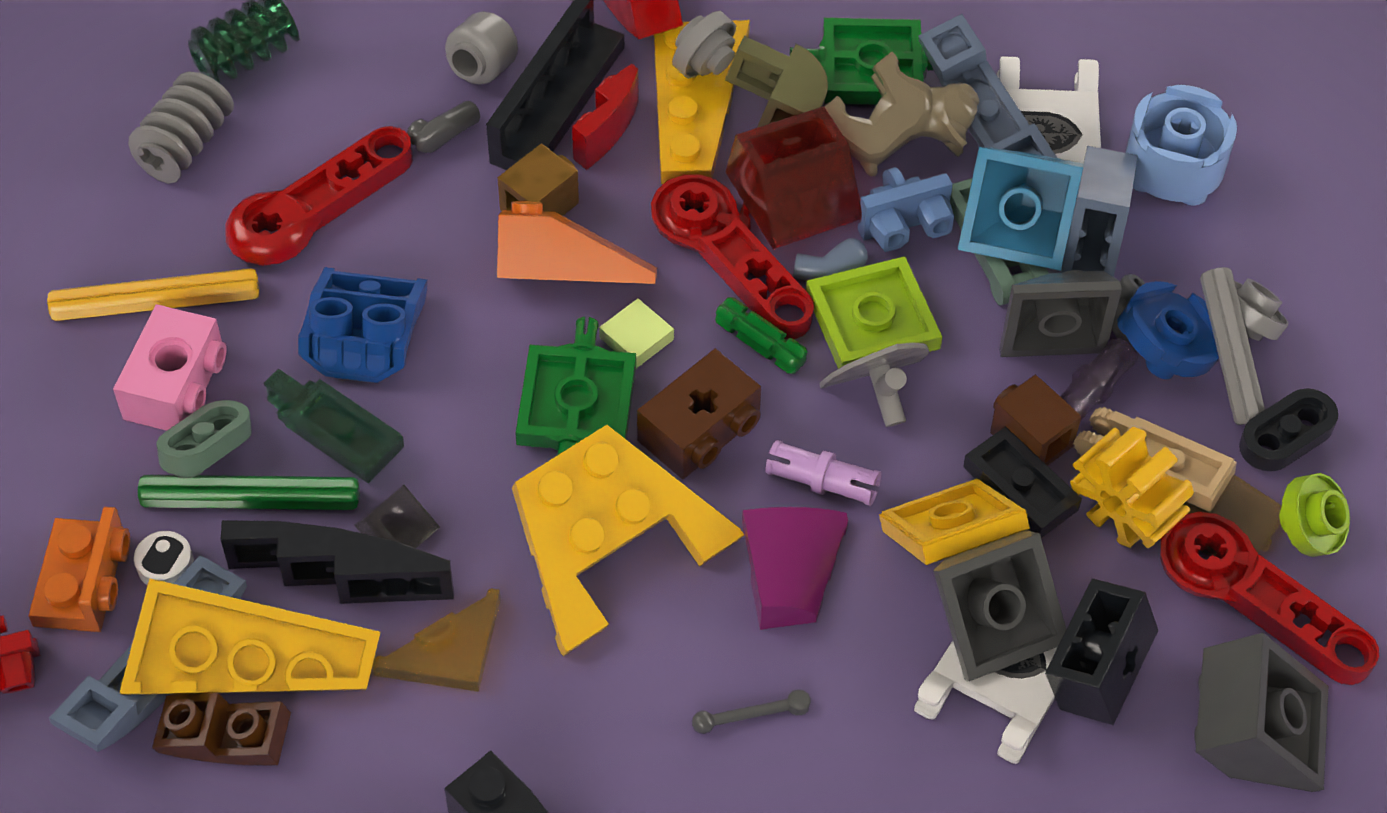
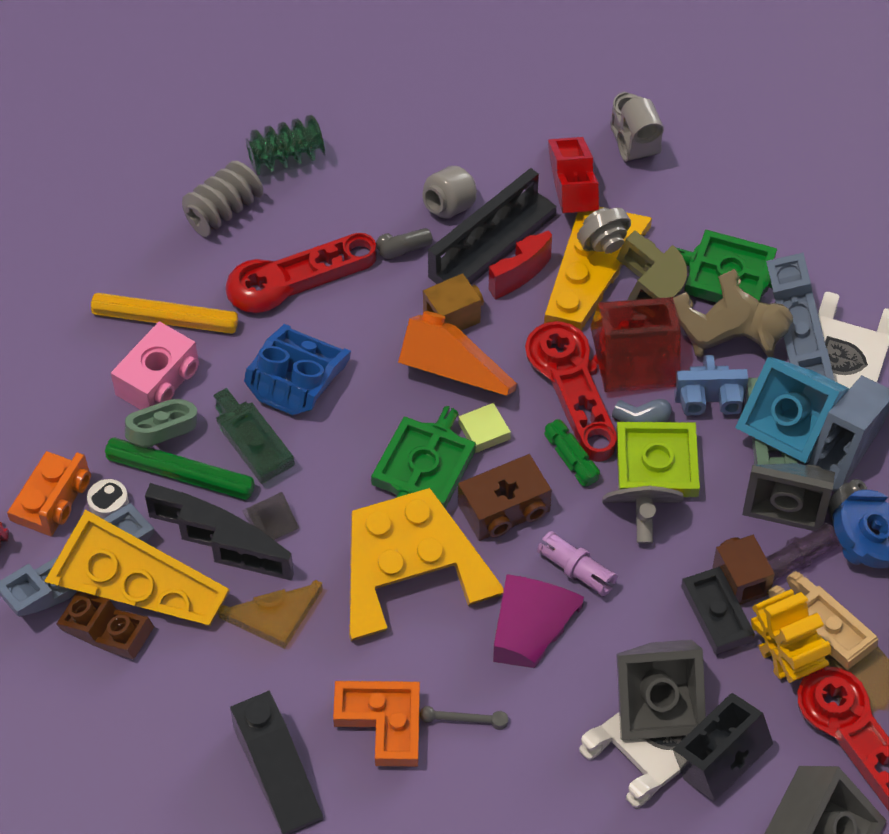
camera: 20 degrees right, 0 degrees up
yellow tile [879,478,1029,565] -> none
none -> orange plate [333,681,420,767]

